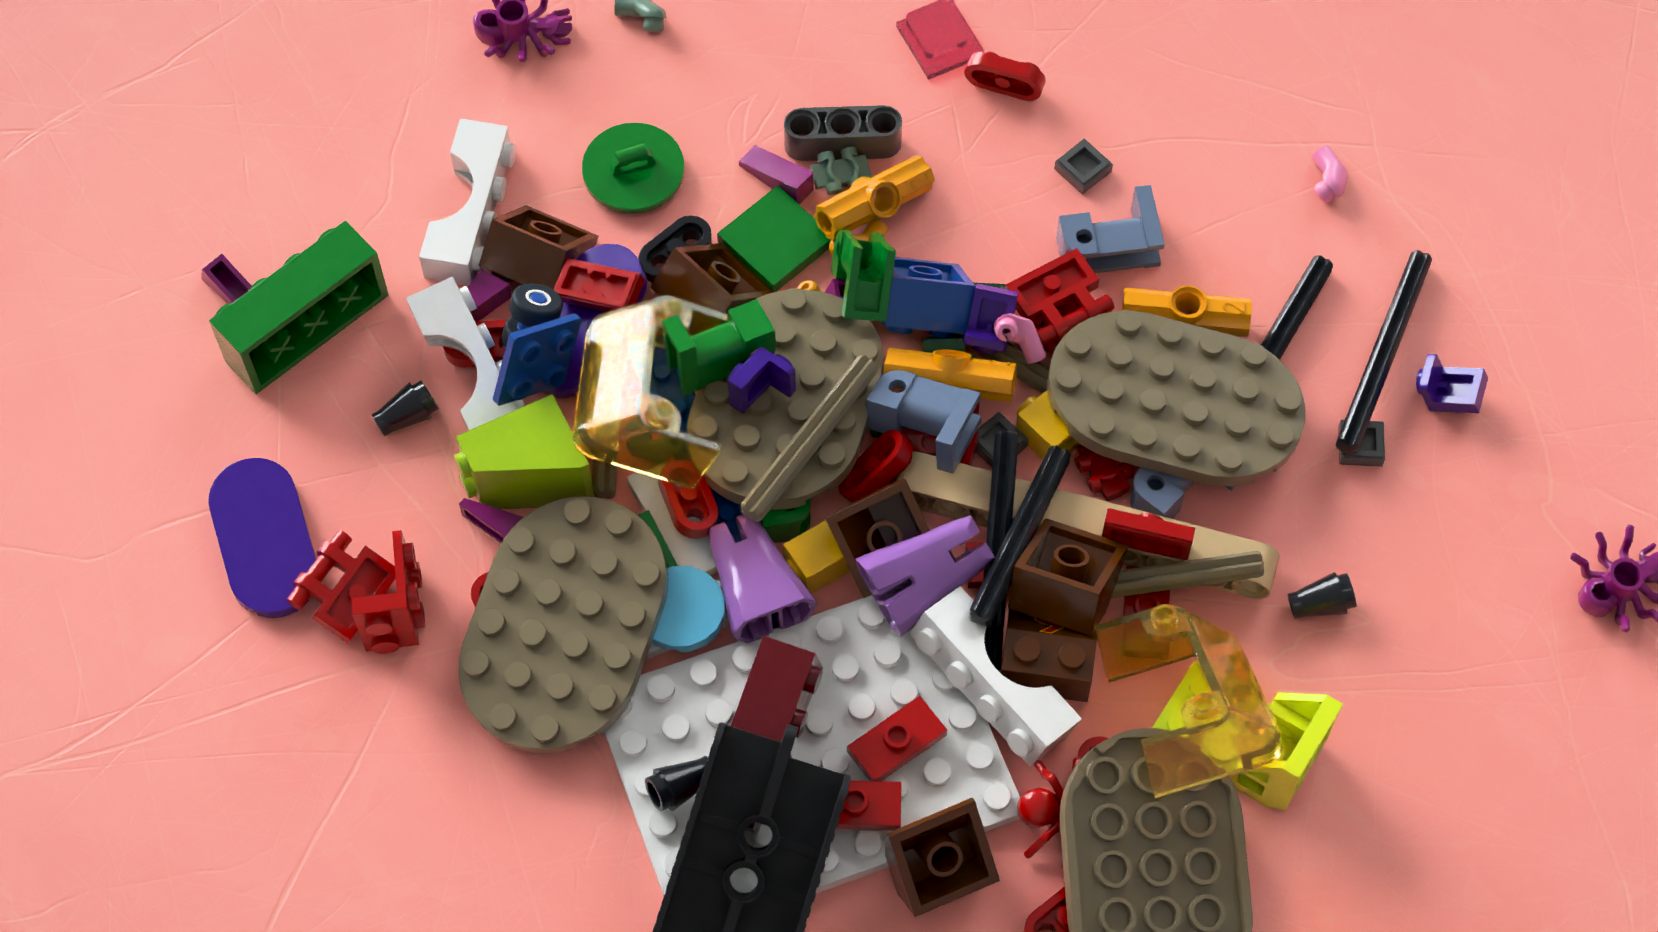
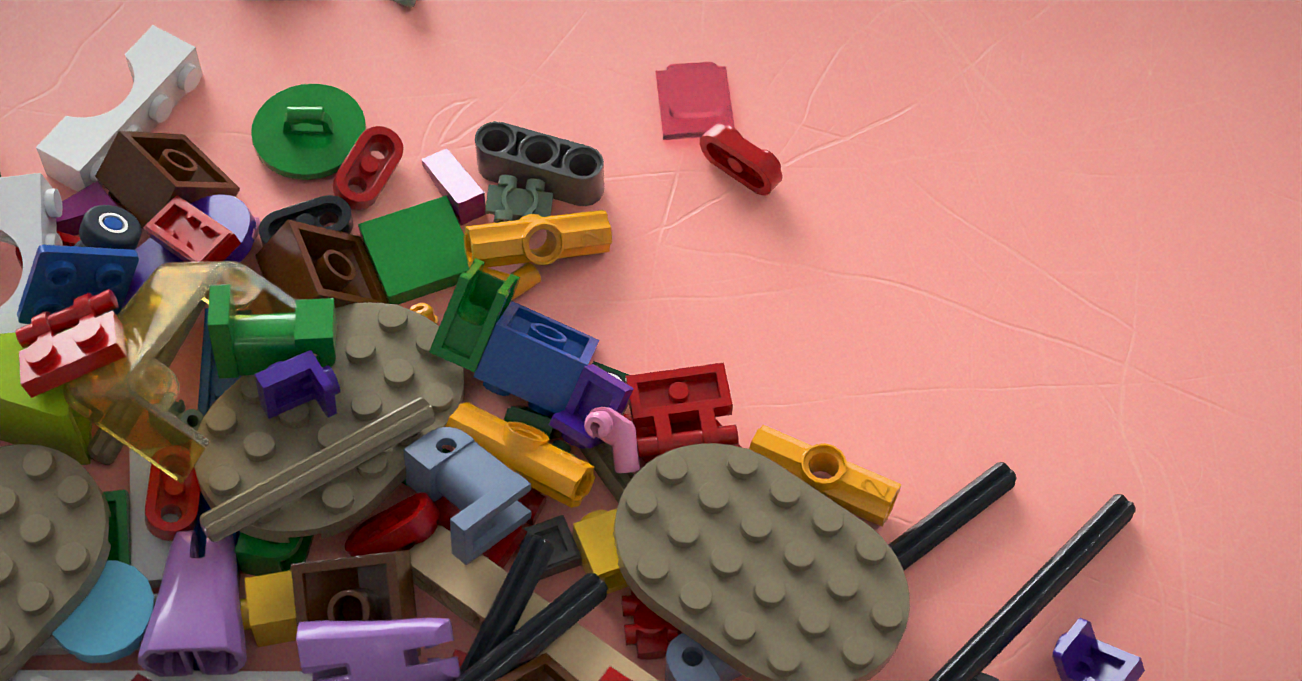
camera: 20 degrees right, 5 degrees down
dark grey tile [1054,138,1113,195] -> none
sand blue piece [1056,185,1165,273] -> none
bright pink arm [1312,145,1348,203] -> none
none -> red plate [15,289,126,398]
none -> red plate [333,126,404,210]

